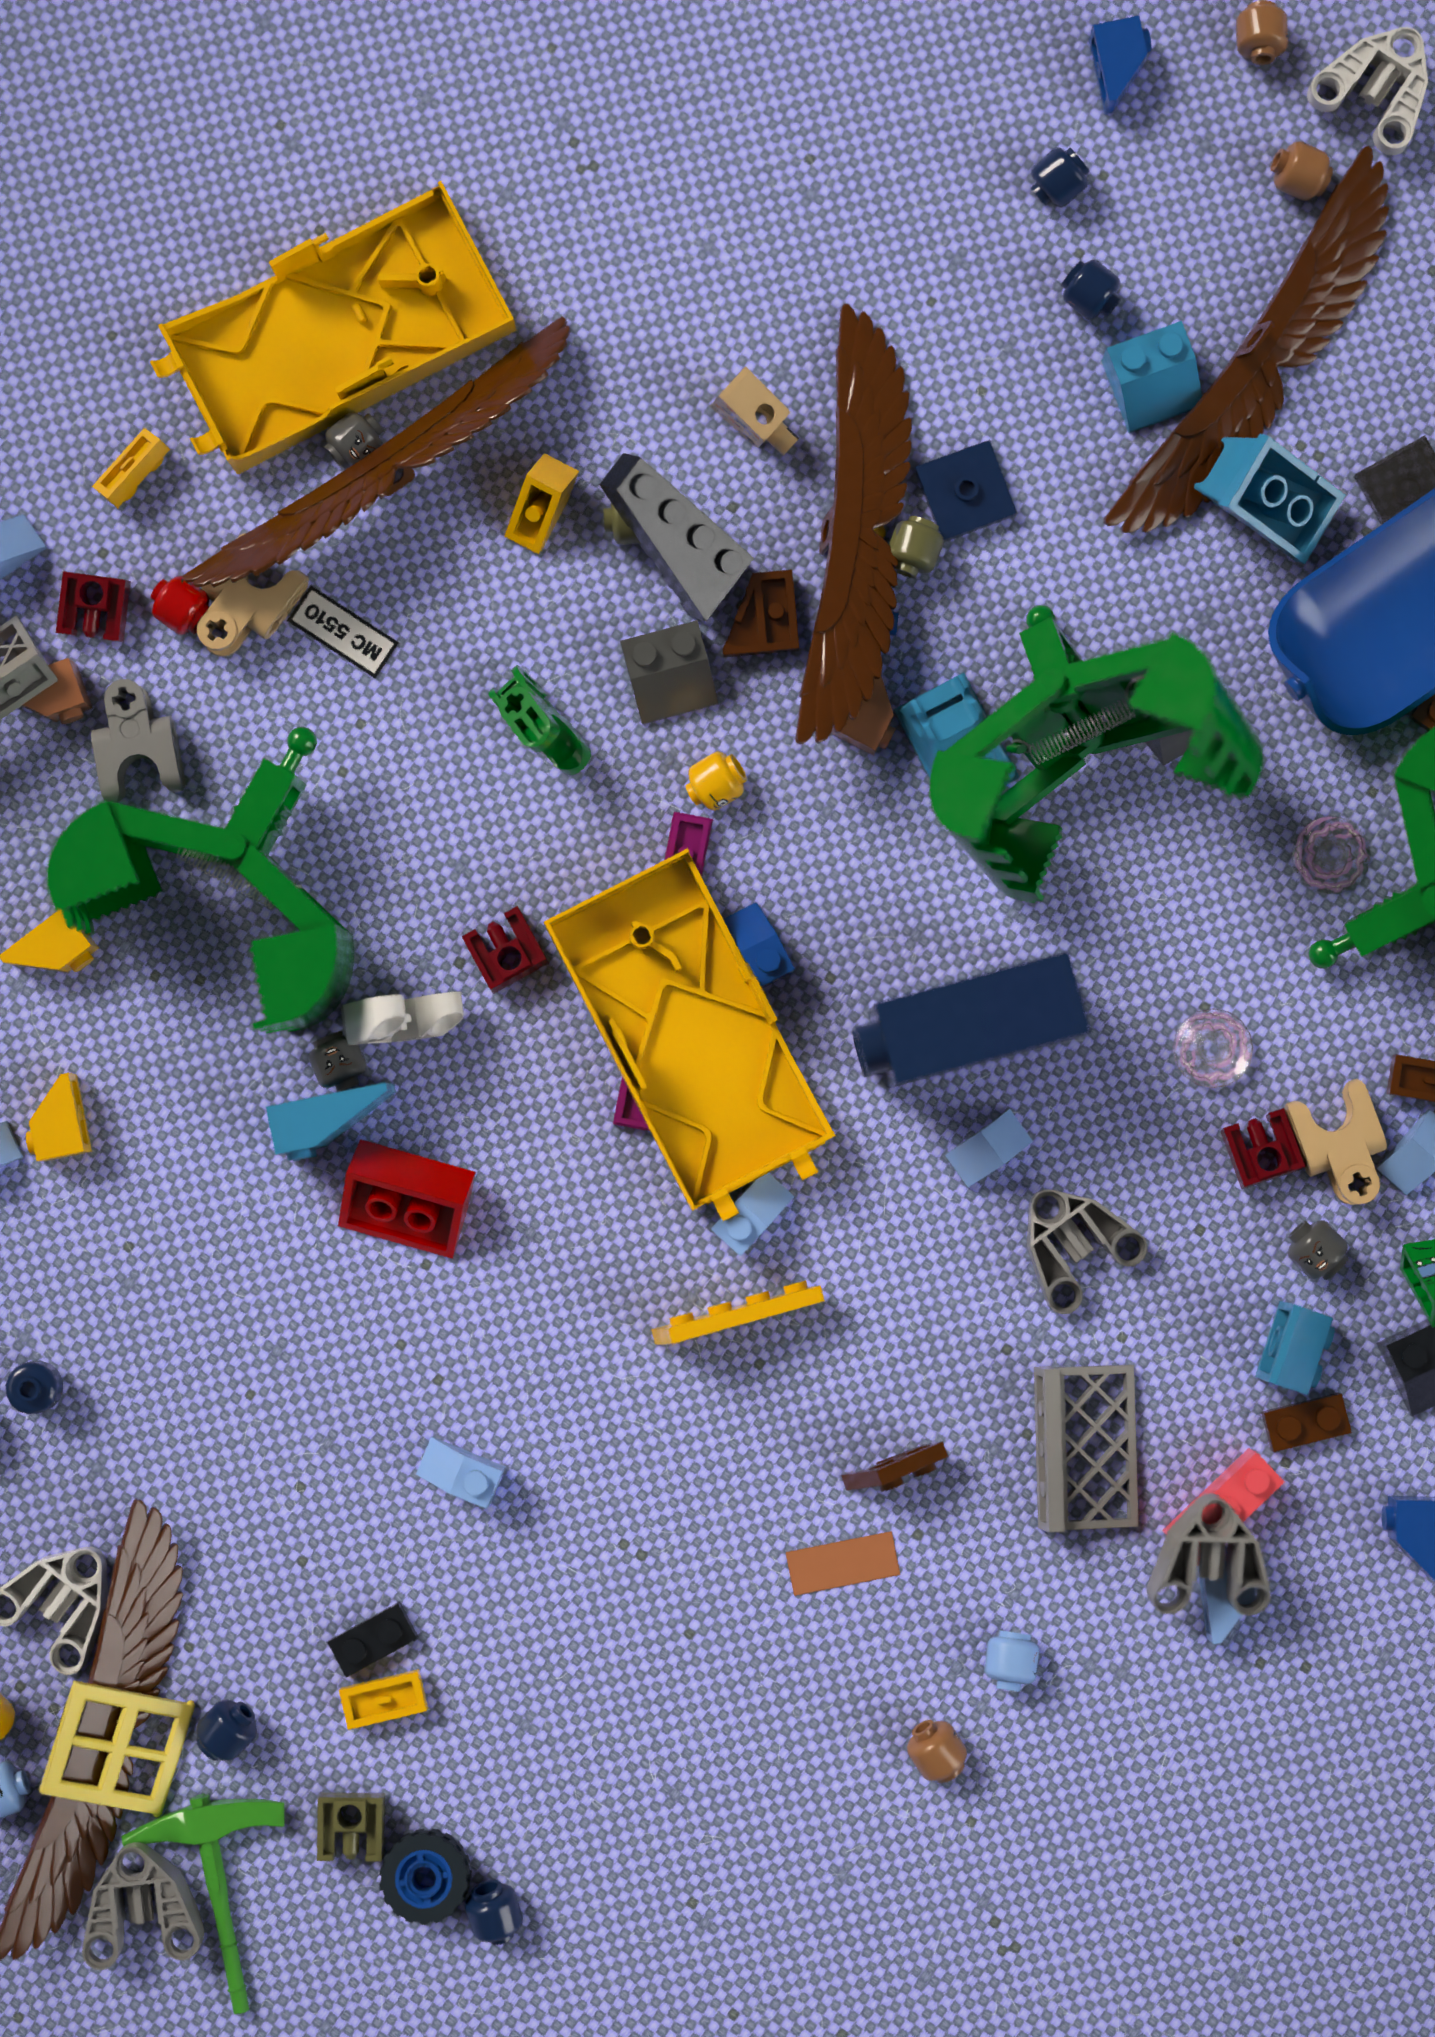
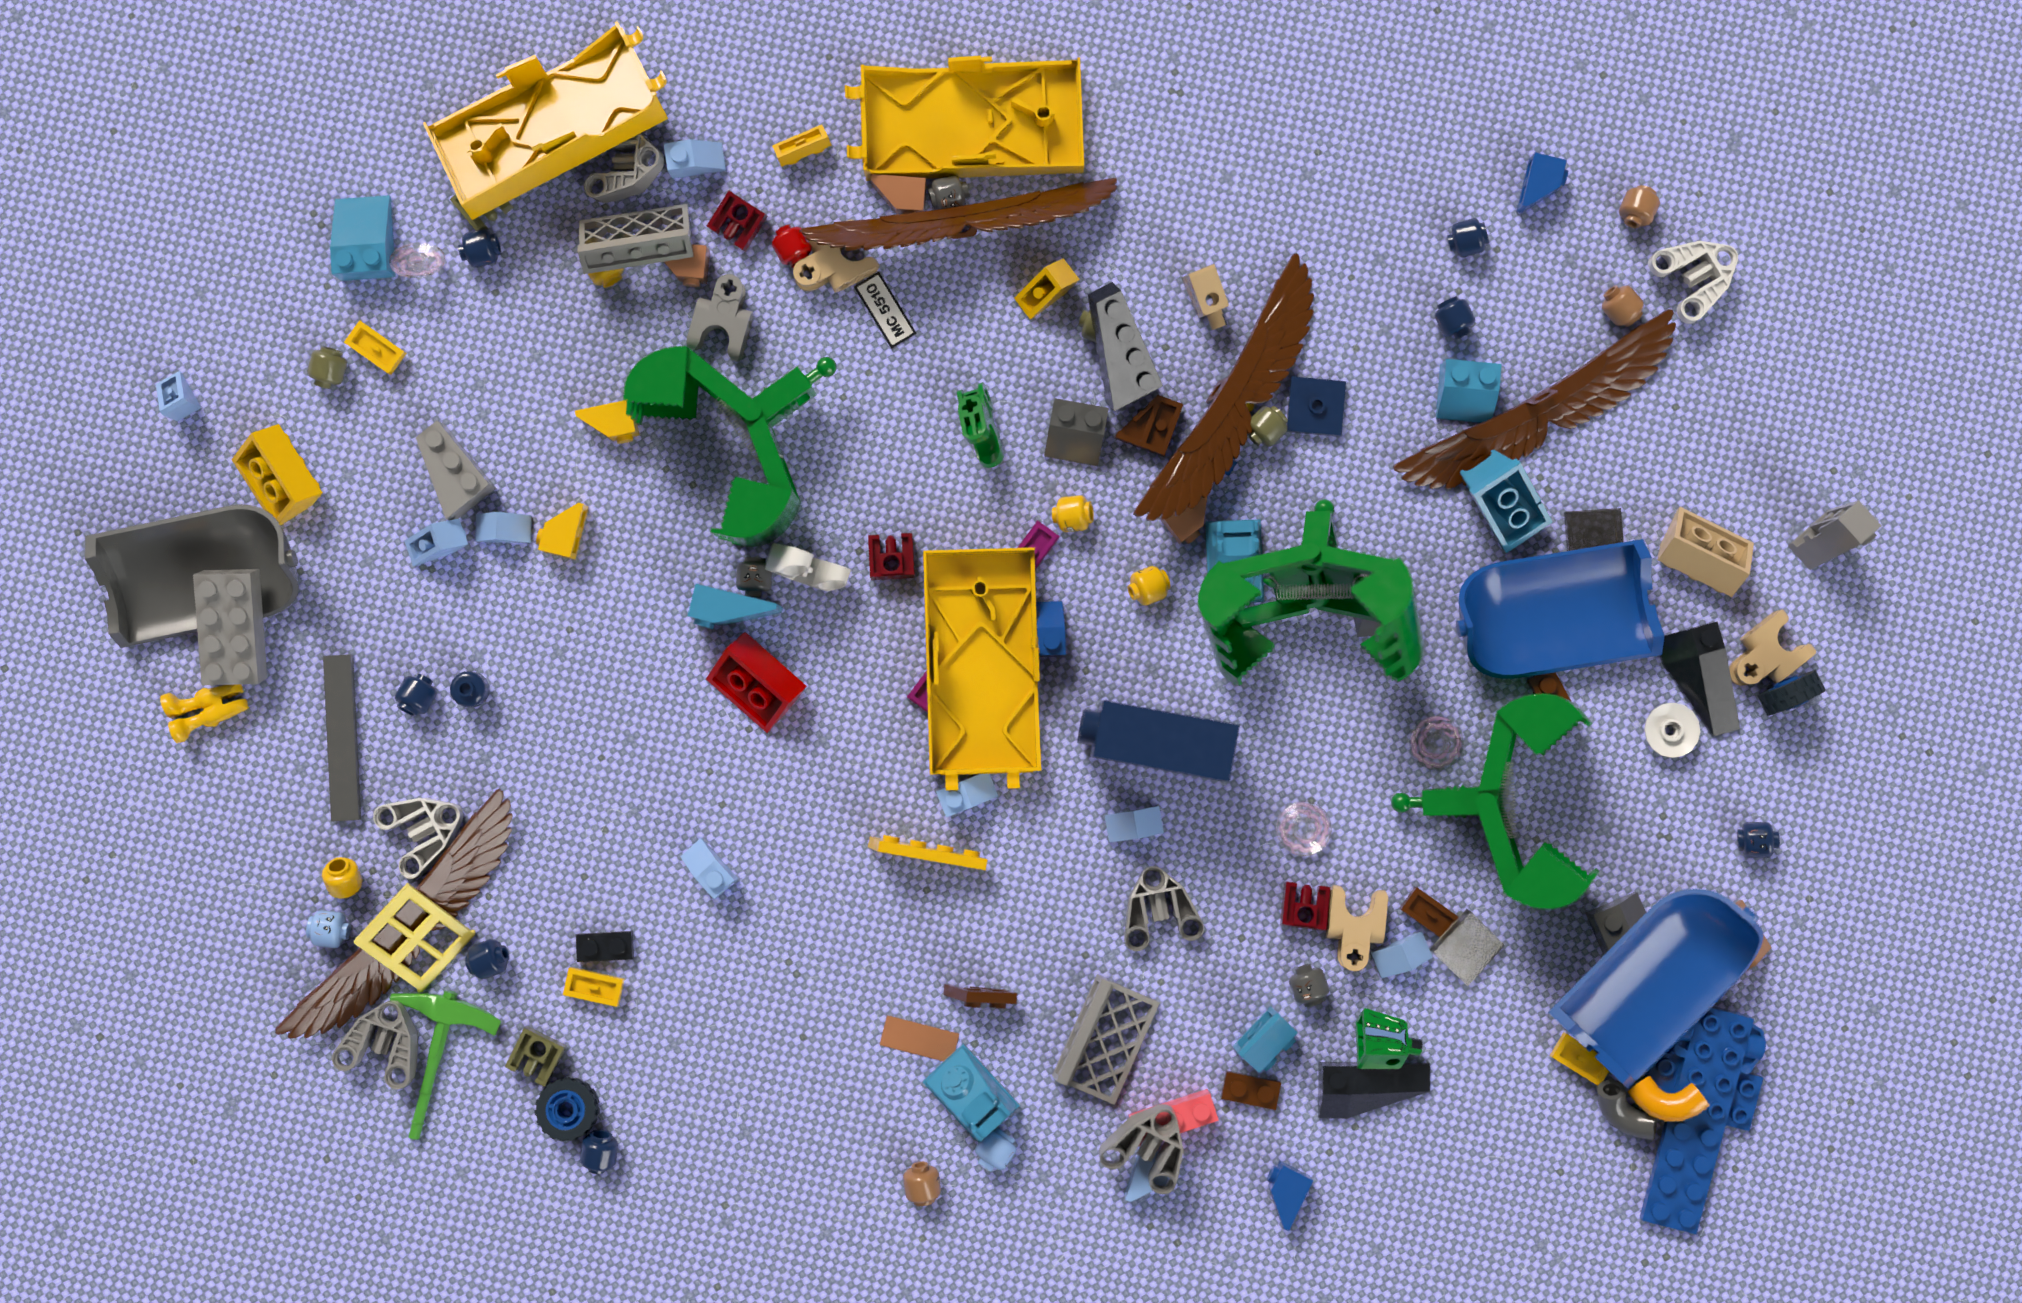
camera: 20 degrees right, 0 degrees up
none -> nougat slope [871,174,927,215]
none -> dark azure piece [922,1043,1020,1143]
none -> yellow head [1127,566,1171,606]

